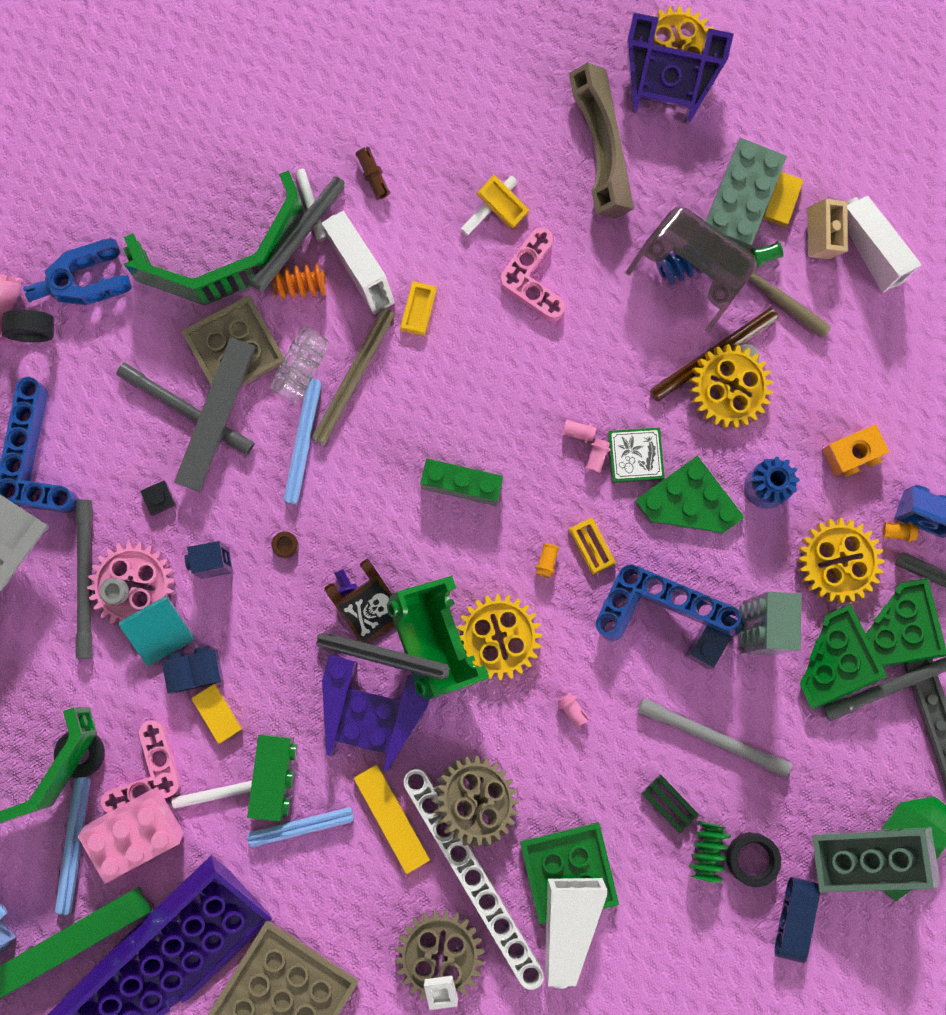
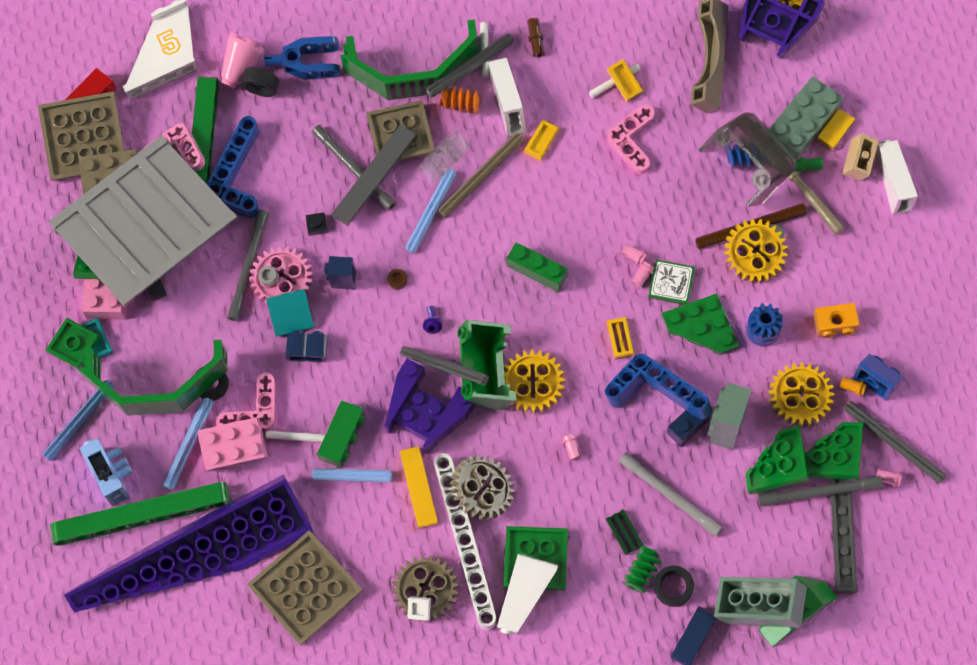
camera: 25 degrees right, 10 degrees down
yellow tile [191,684,243,744] -> none
flag [324,559,395,644] -> none
light orange pin [534,543,560,578] -> none

